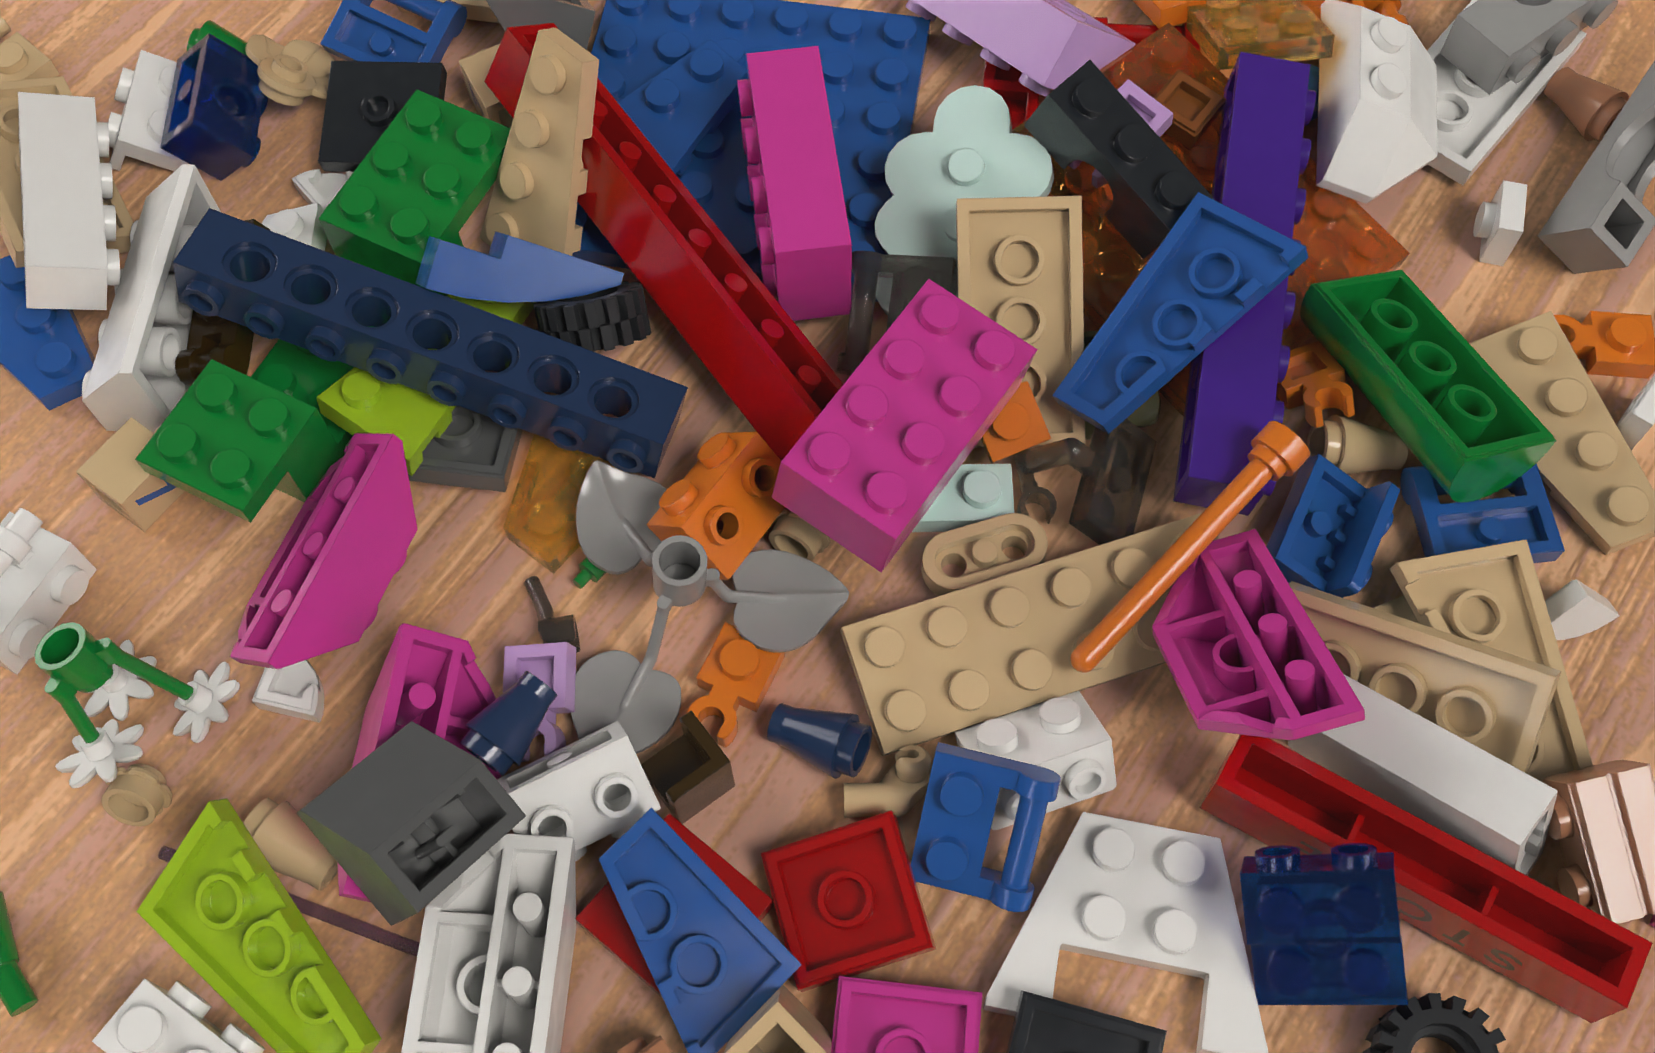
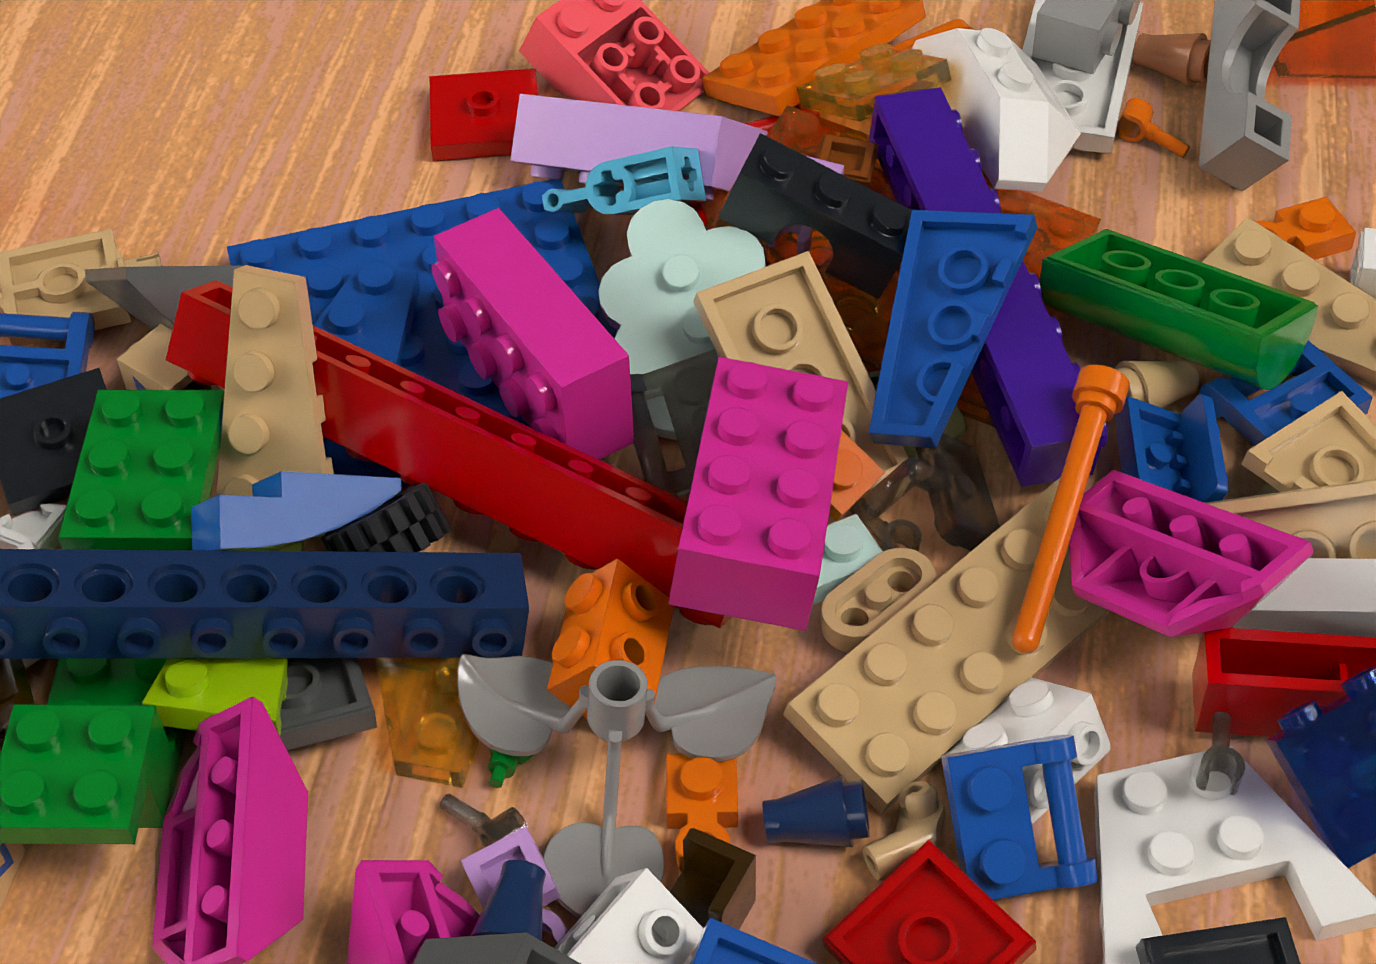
camera: 25 degrees left, 15 degrees down
tan plate [769,509,830,561] -> none
orange plate [1276,341,1355,428] -> none
white plate [1473,180,1527,266] -> none
none -> medium azure piece [542,146,706,215]
none -> orange hand [1117,98,1190,158]
none -> clear smoke hand [1195,712,1245,795]

